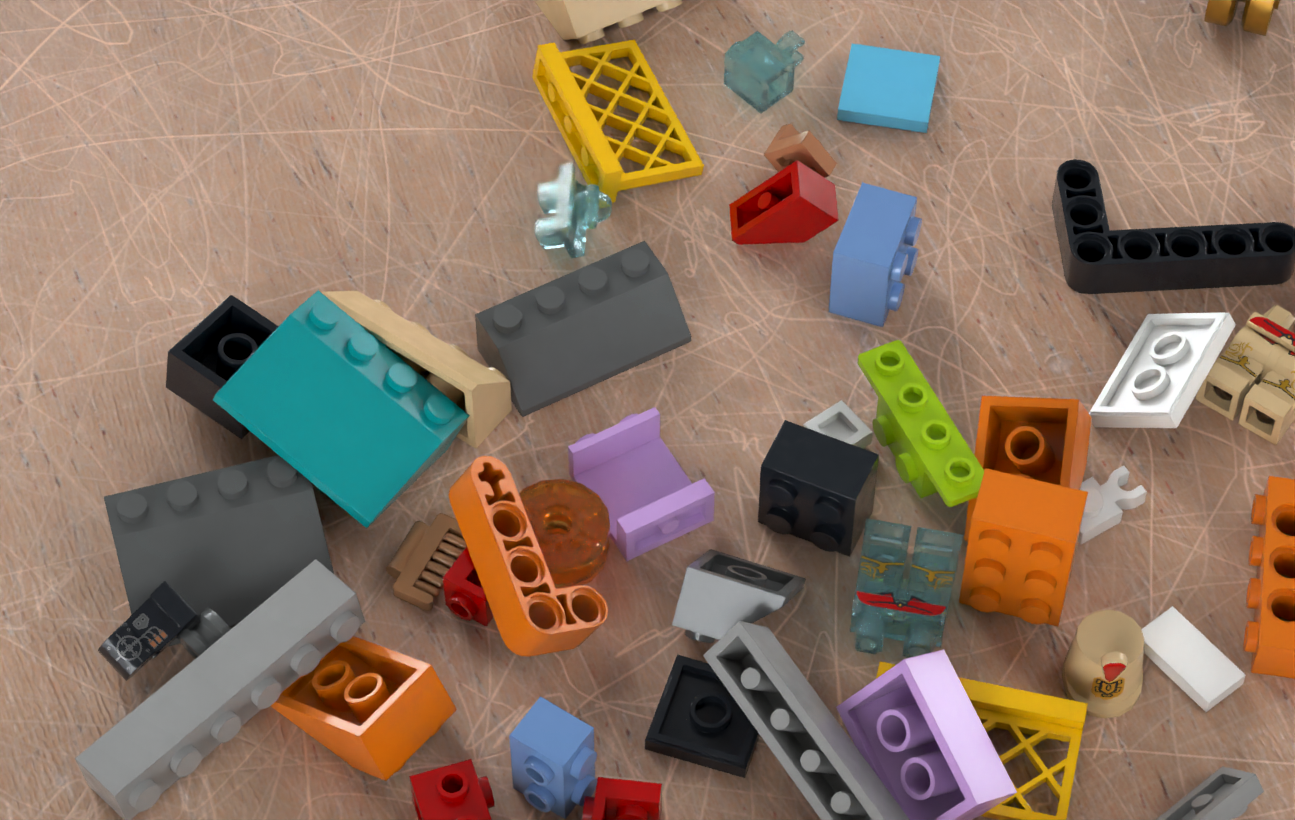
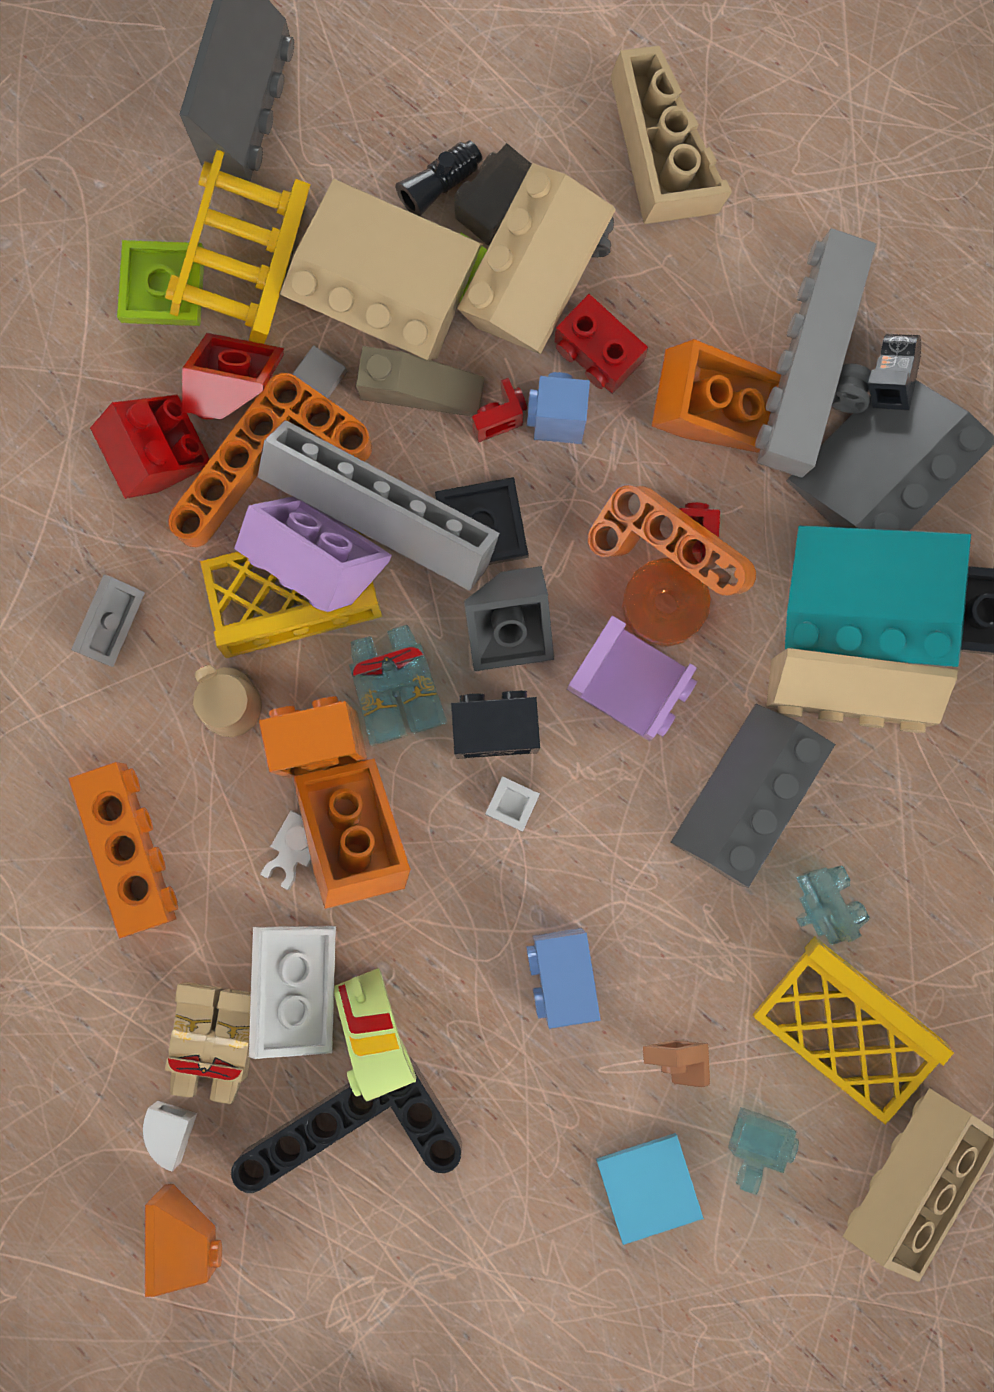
camera: 150 degrees right, 30 degrees up
medium nougat piece [386,513,467,611] -> none
red slope [729,160,839,245] -> none
lime bracket [857,340,984,507] -> none
white tile [1141,606,1246,712] -> none
none -> yellowish green door [334,968,416,1101]

